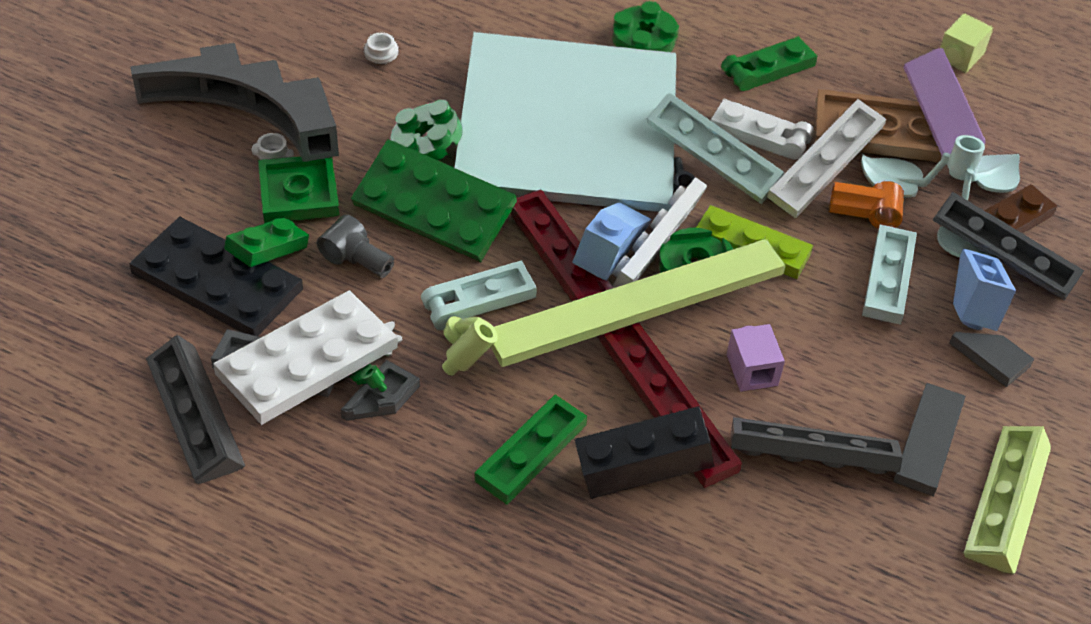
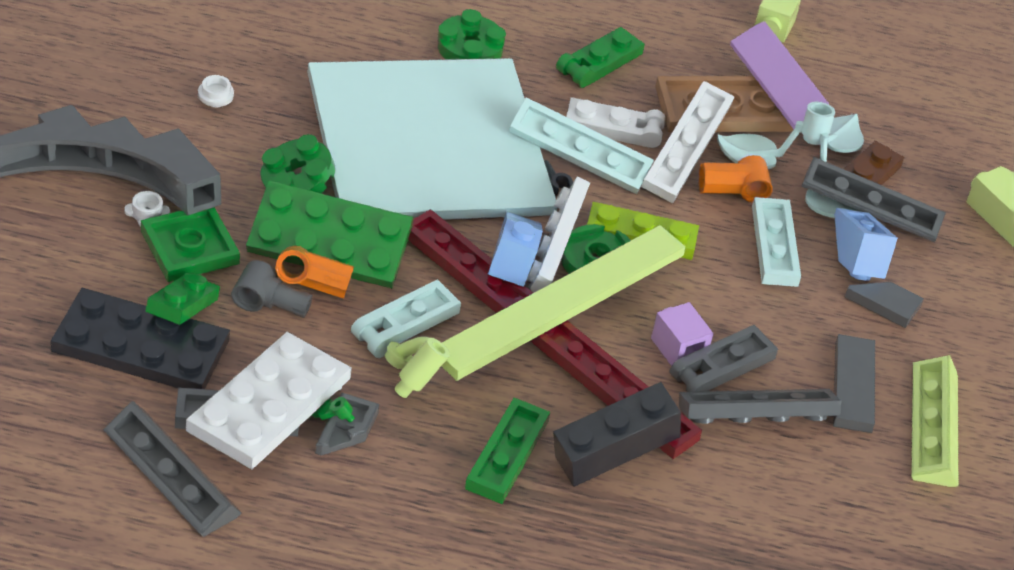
camera: 20 degrees left, 5 degrees down
none -> orange piece [275,246,354,299]
none -> dark grey plate [669,324,778,392]

